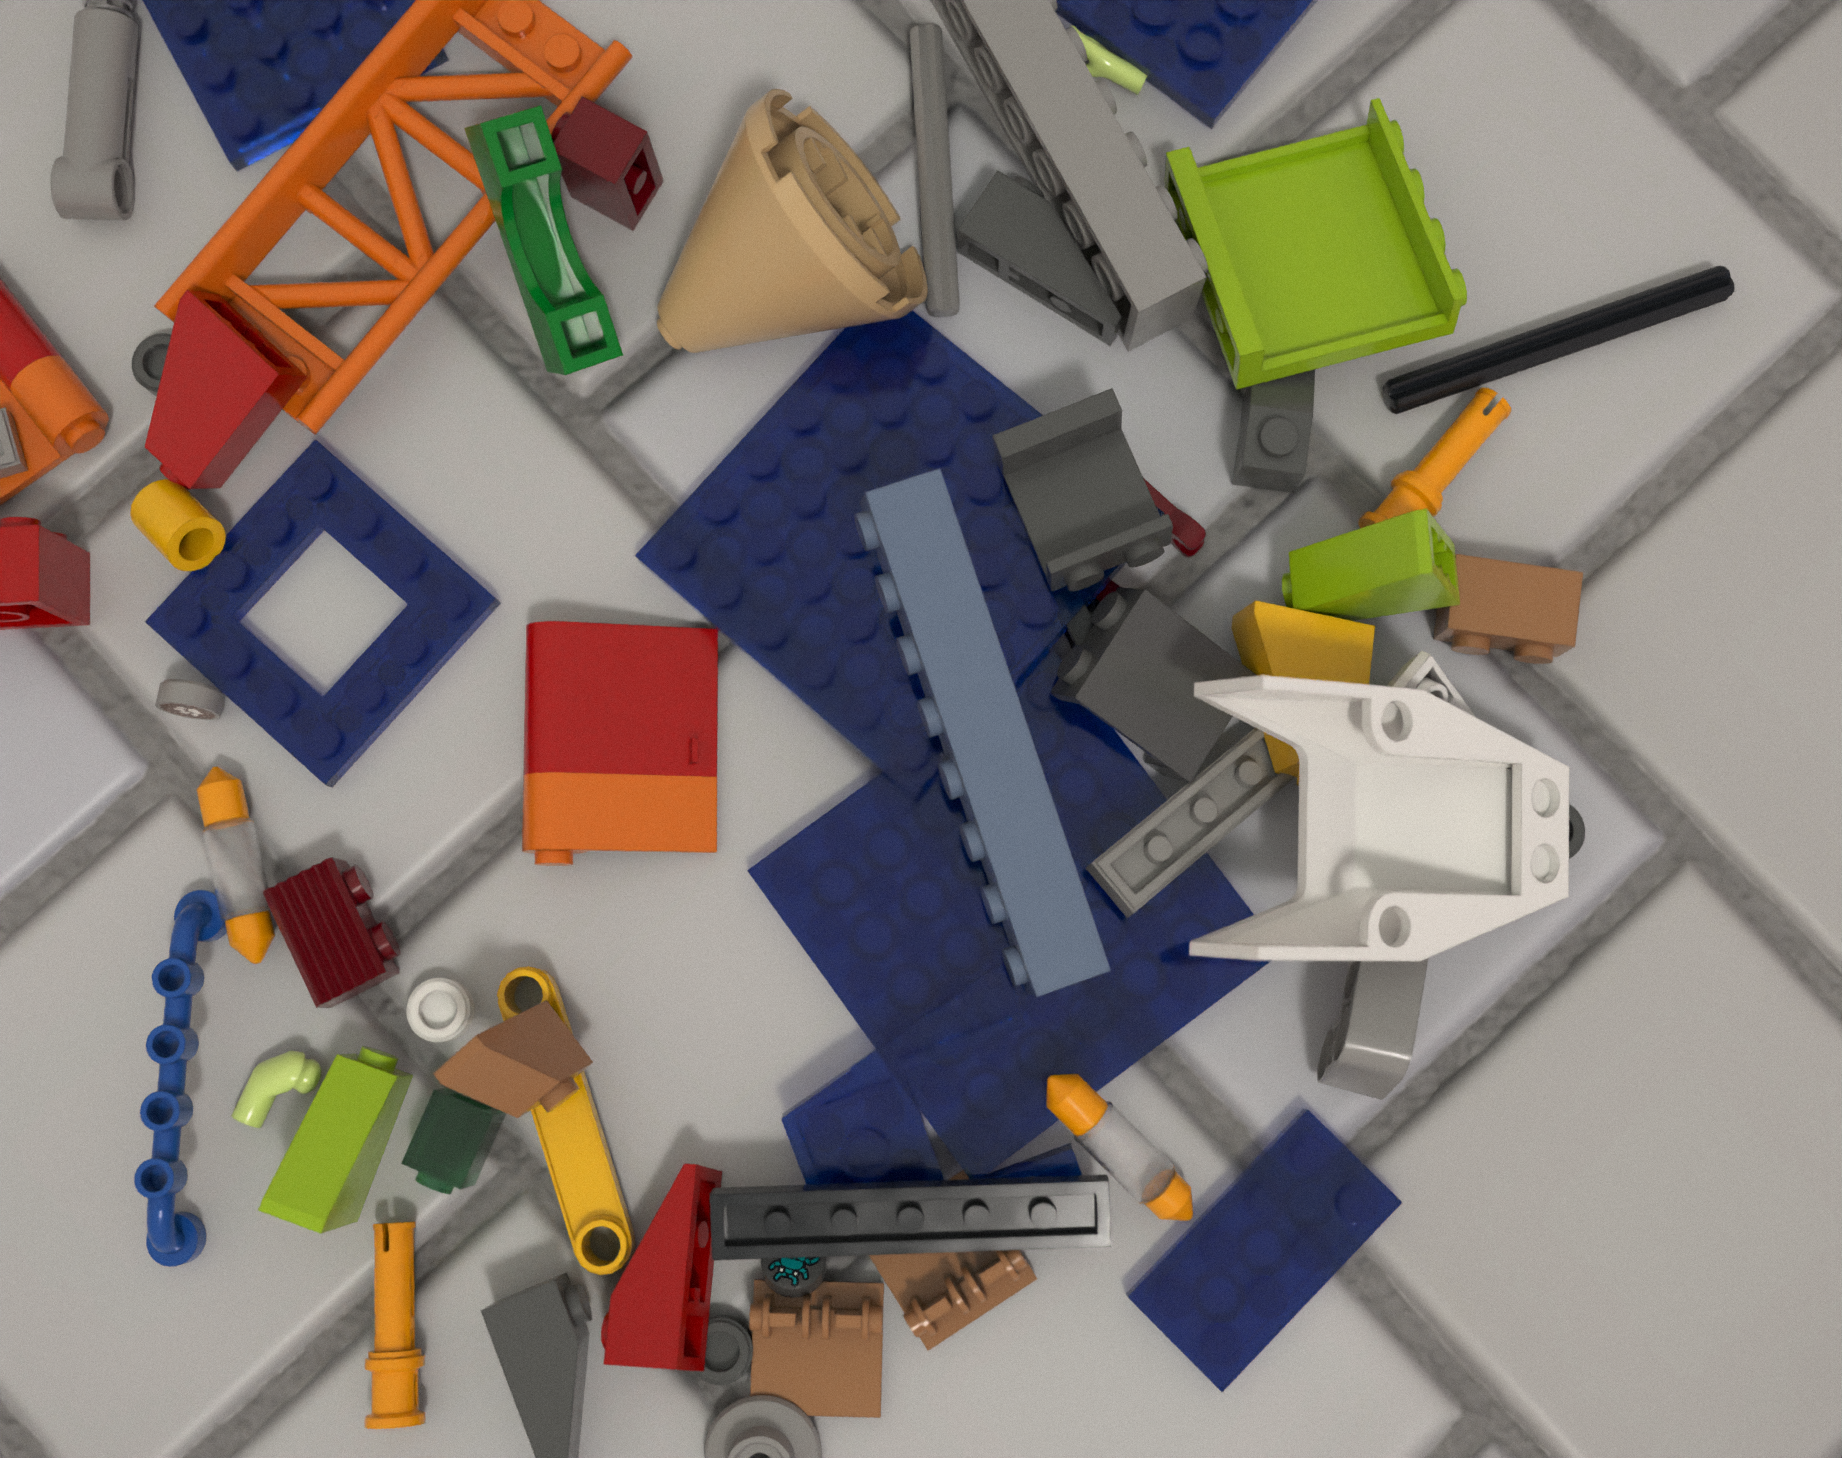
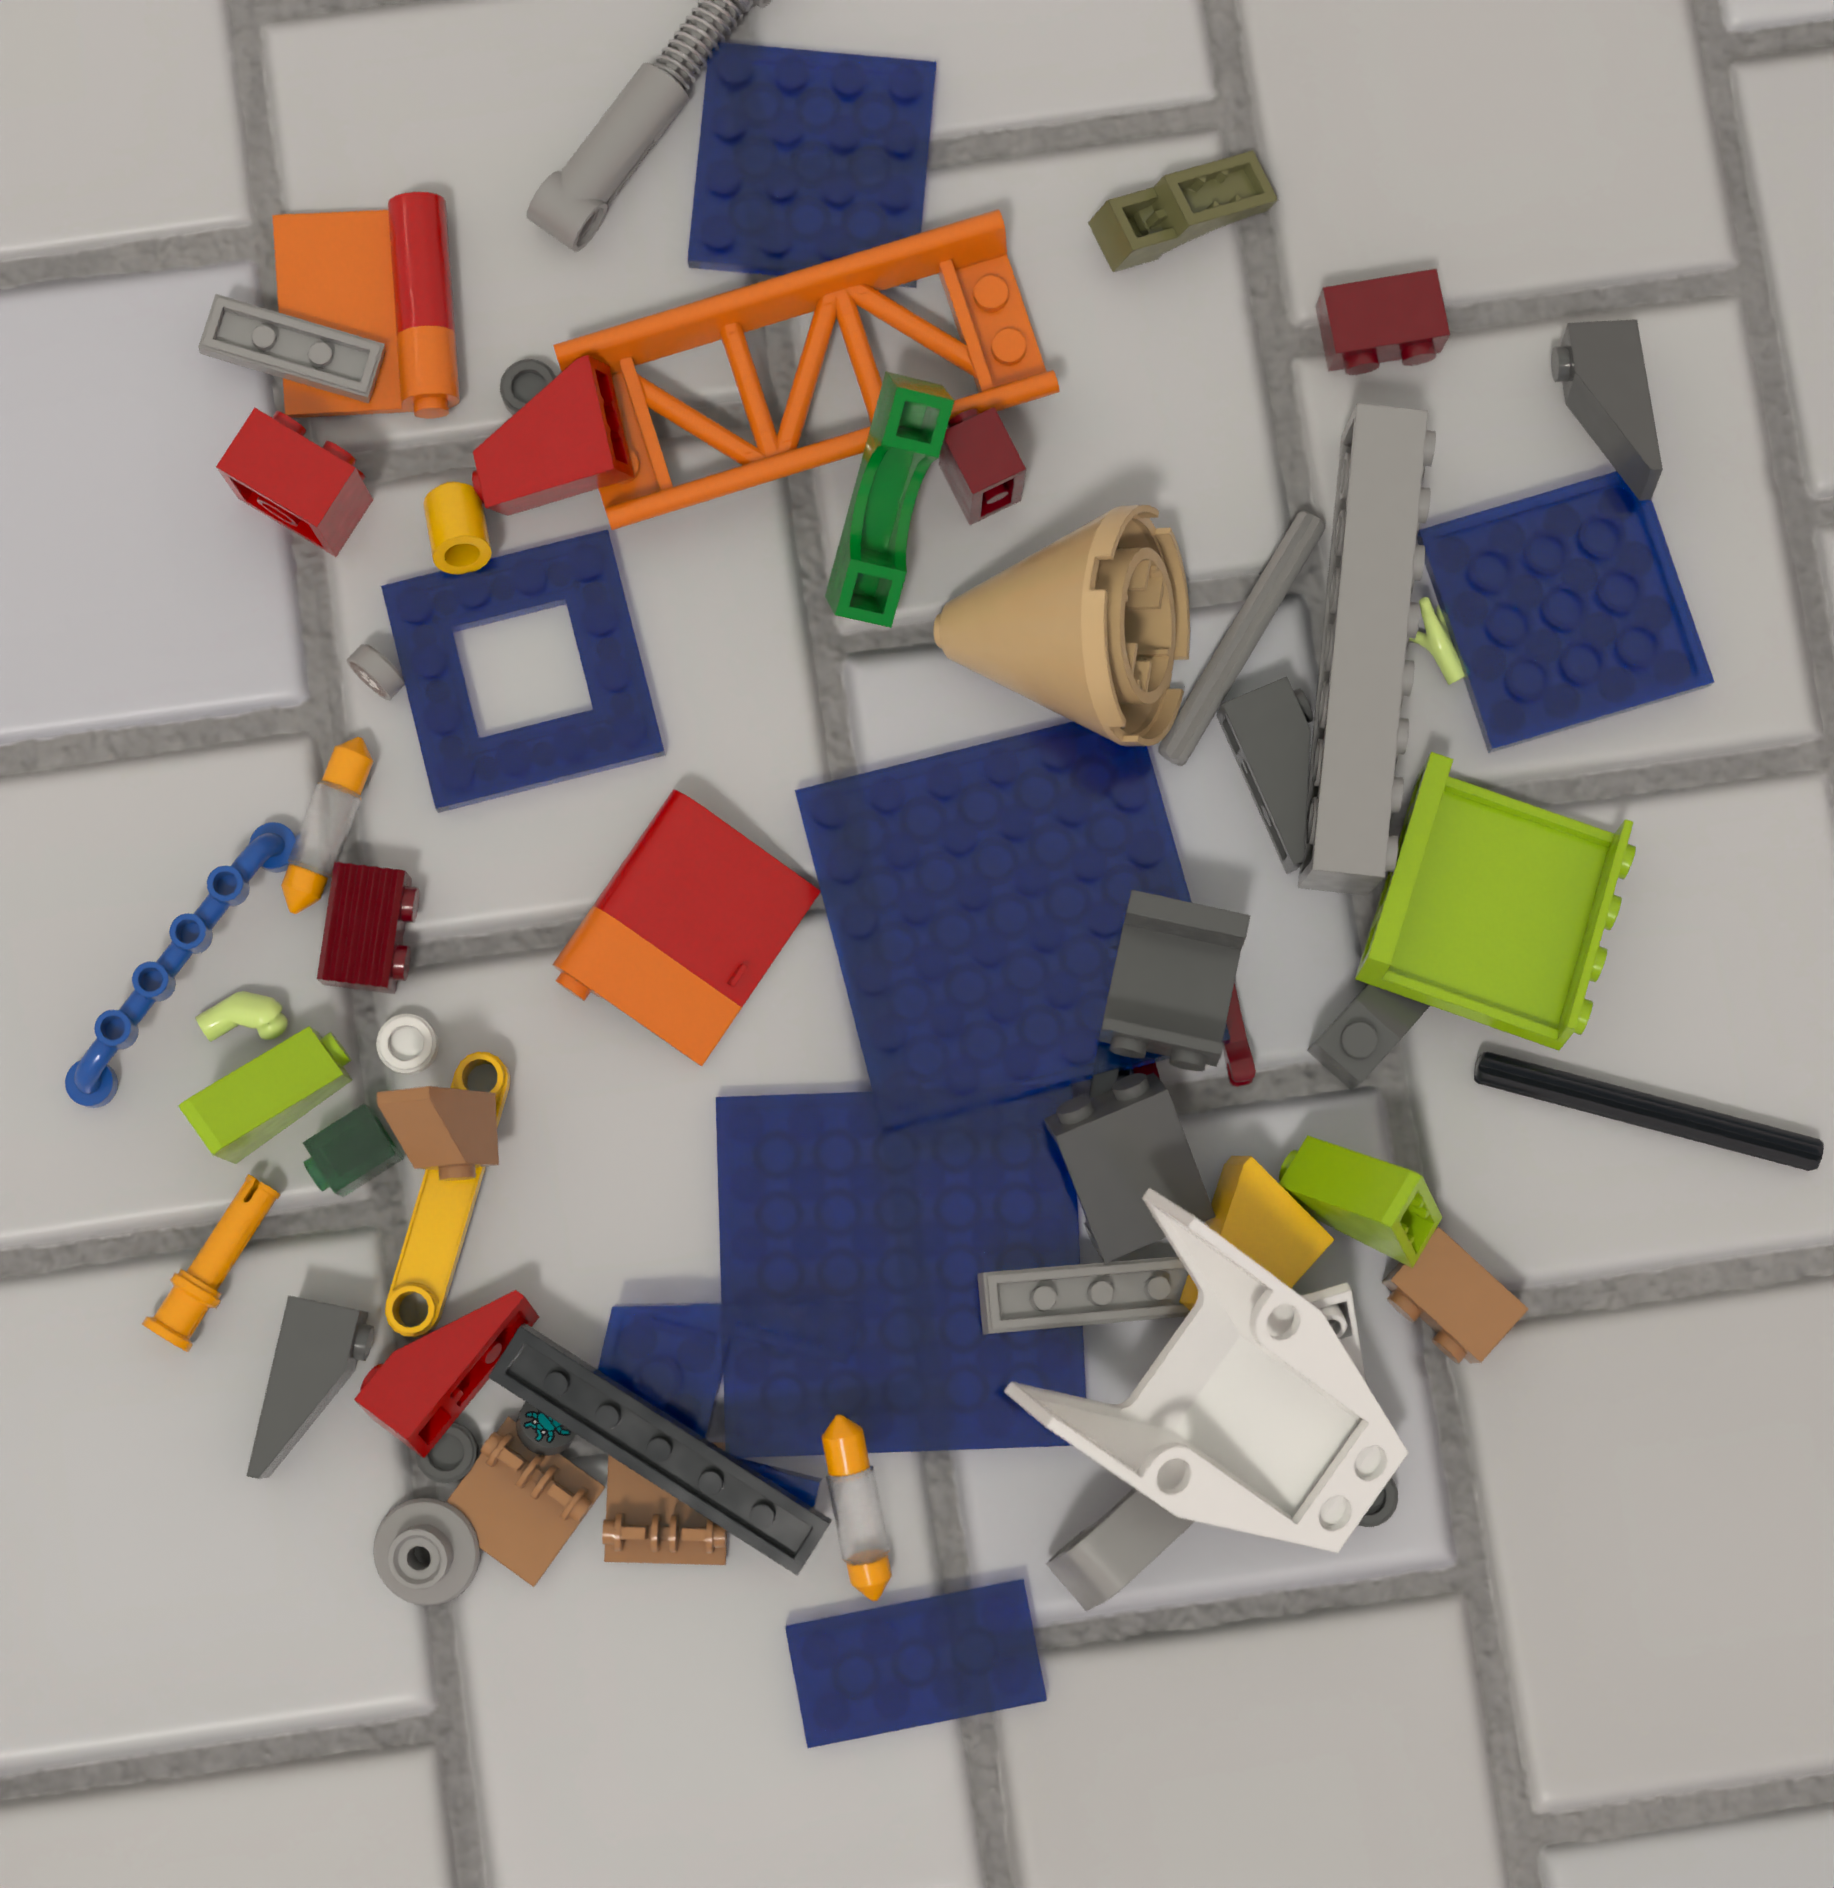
camera: 25 degrees right, 0 degrees up
sand blue brick [854,468,1111,997] -> none
light orange pin [1358,387,1512,528] -> none

